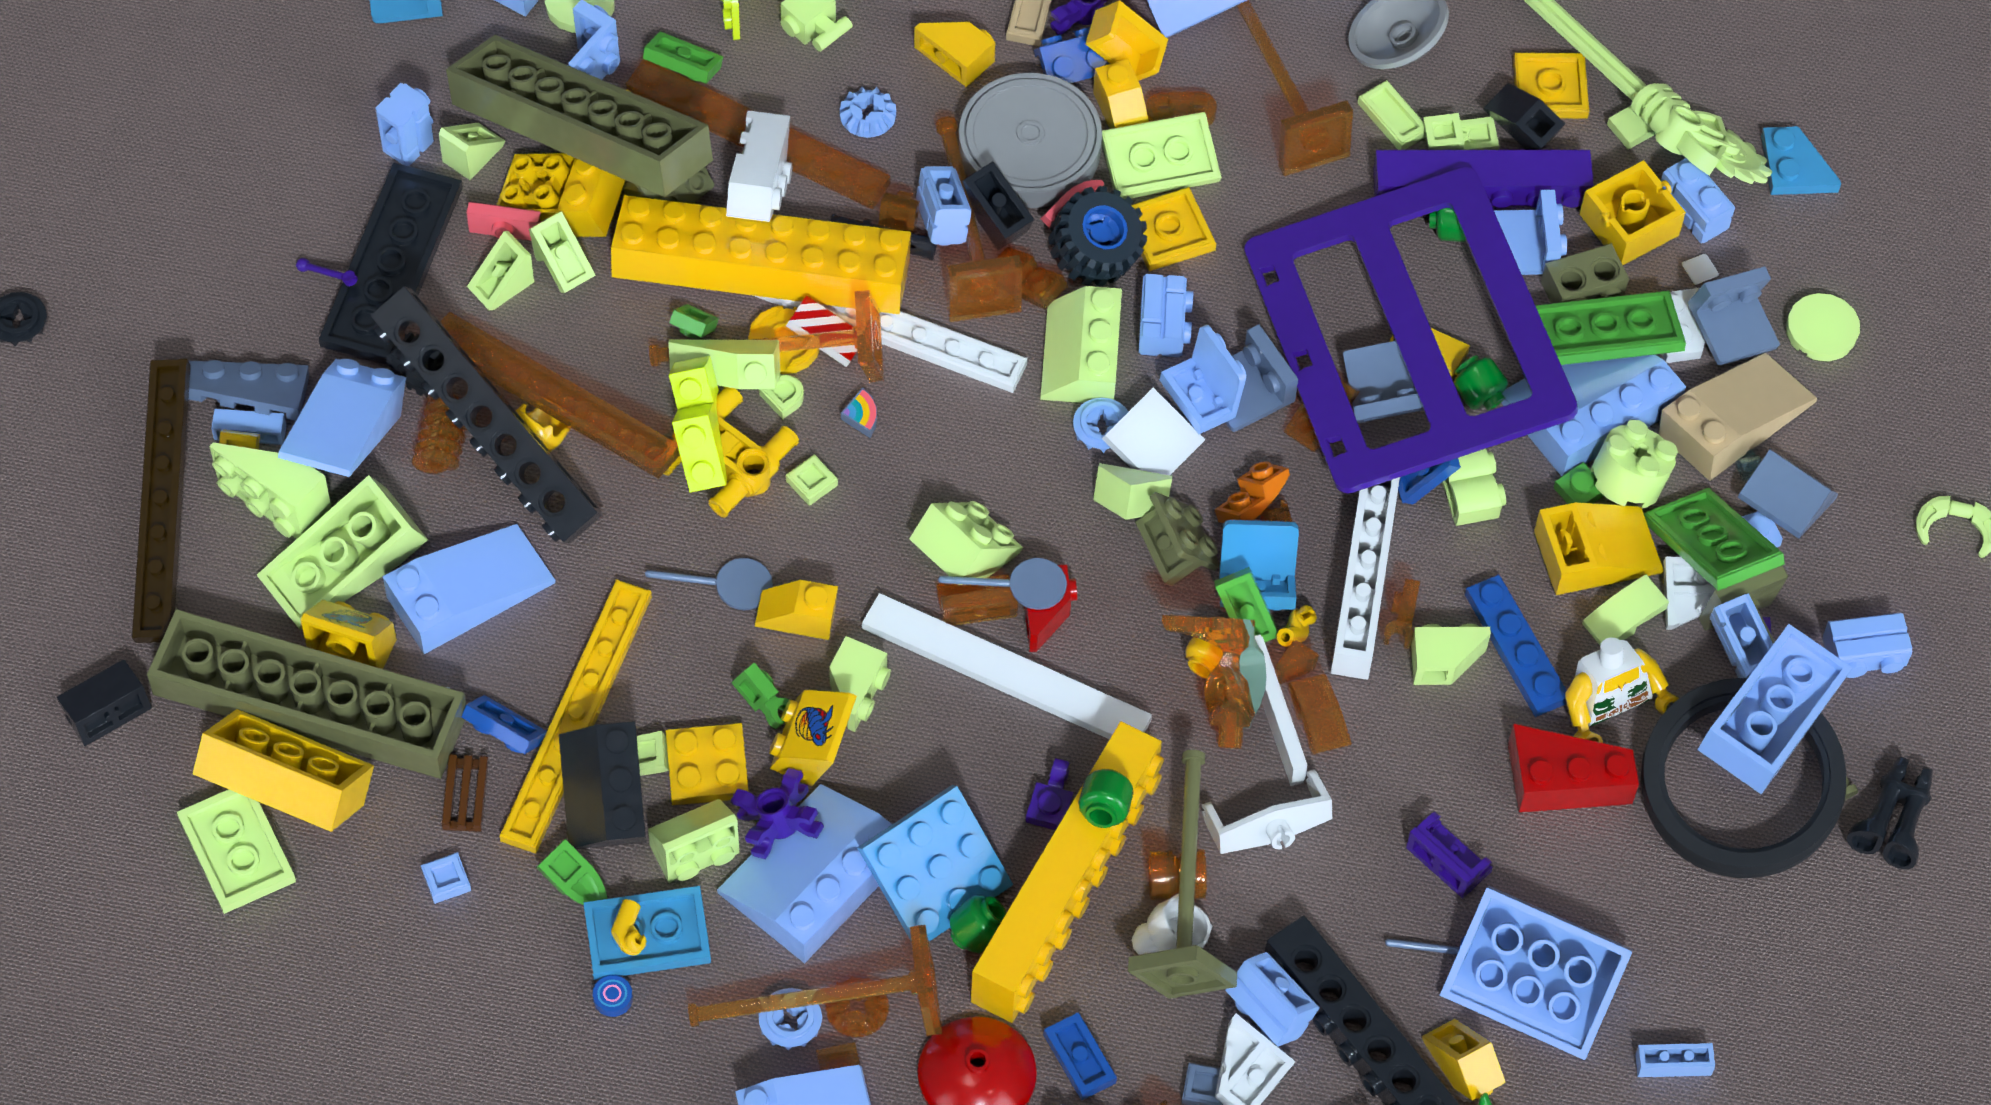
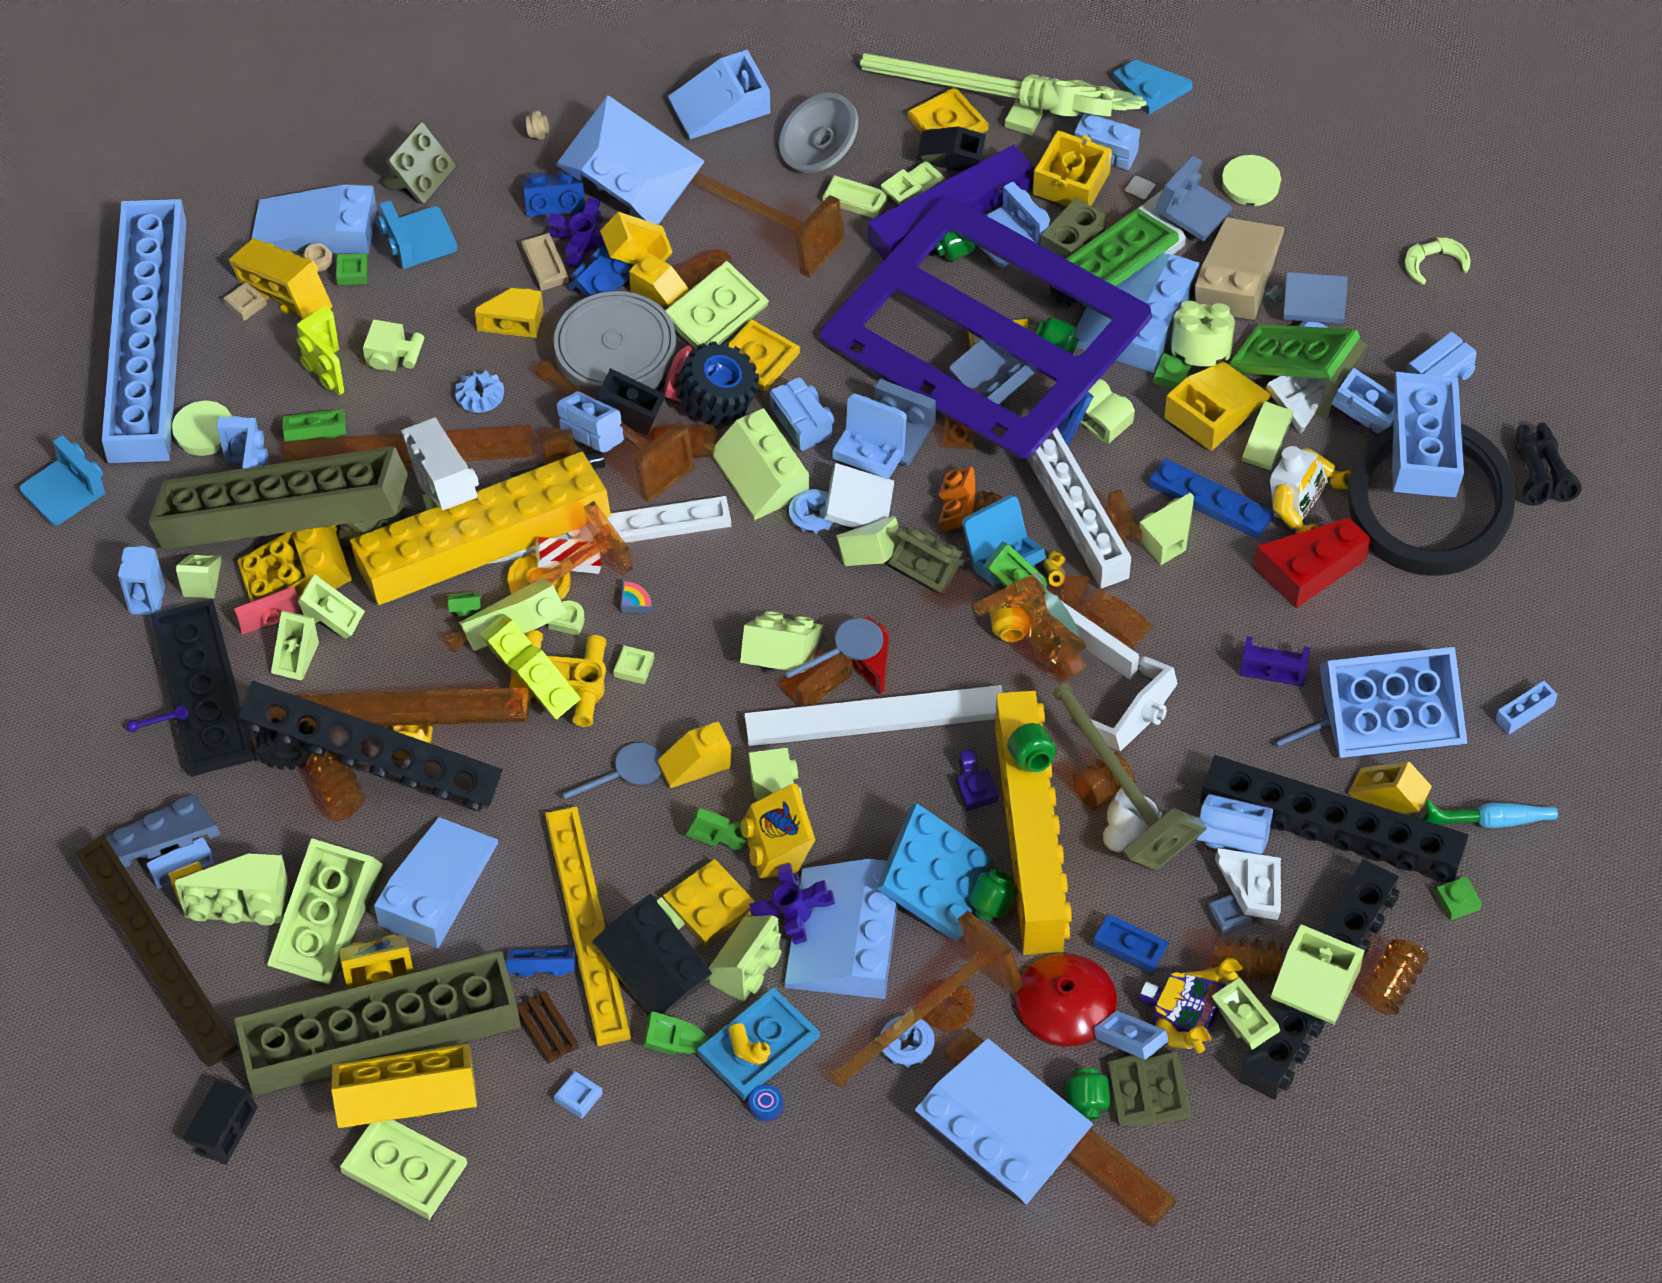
camera: 30 degrees left, 5 degrees down
light blue slope [278,359,406,477] -> none

